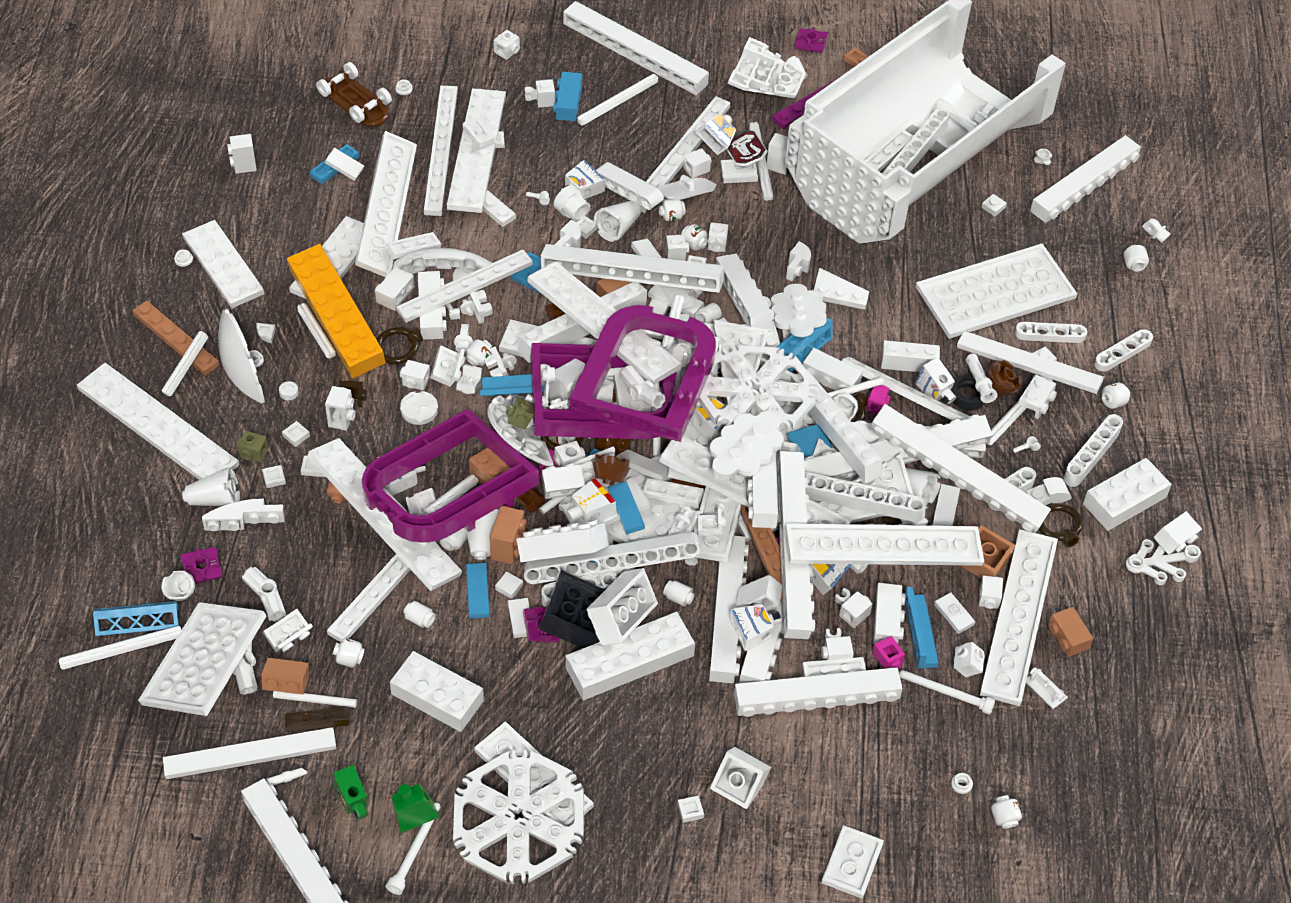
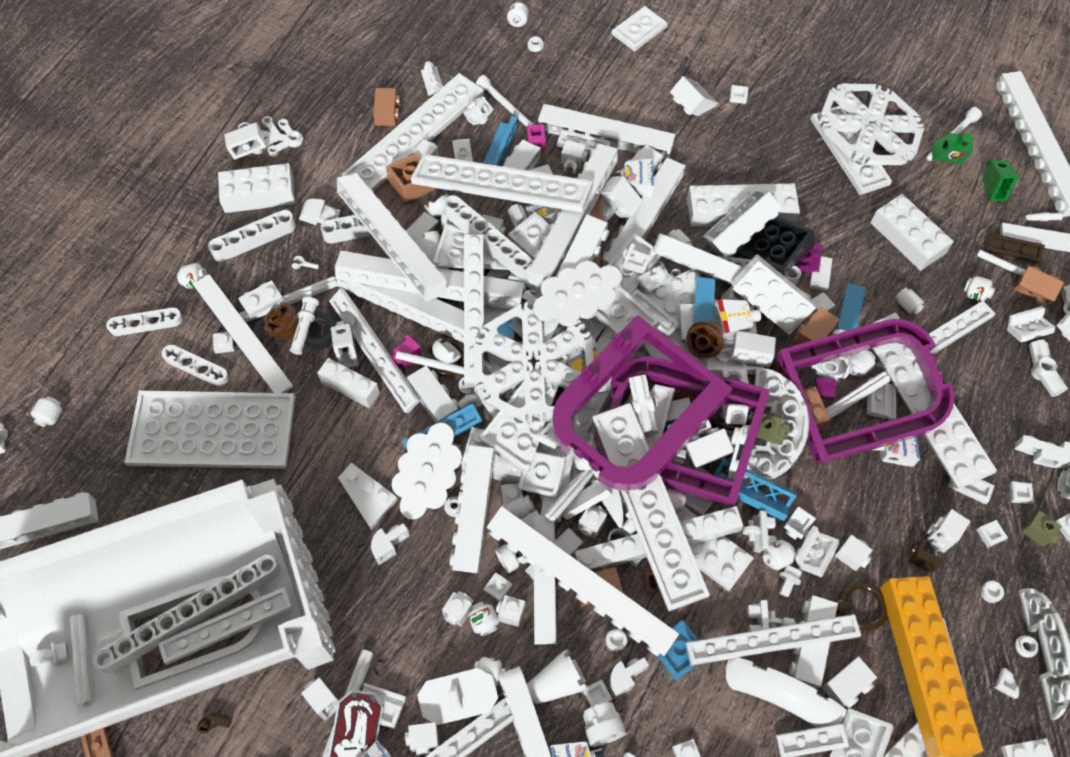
camera: 155 degrees left, 10 degrees up
white tile [400,391,438,425] -> none
dark brown piece [1038,503,1083,547] -> none

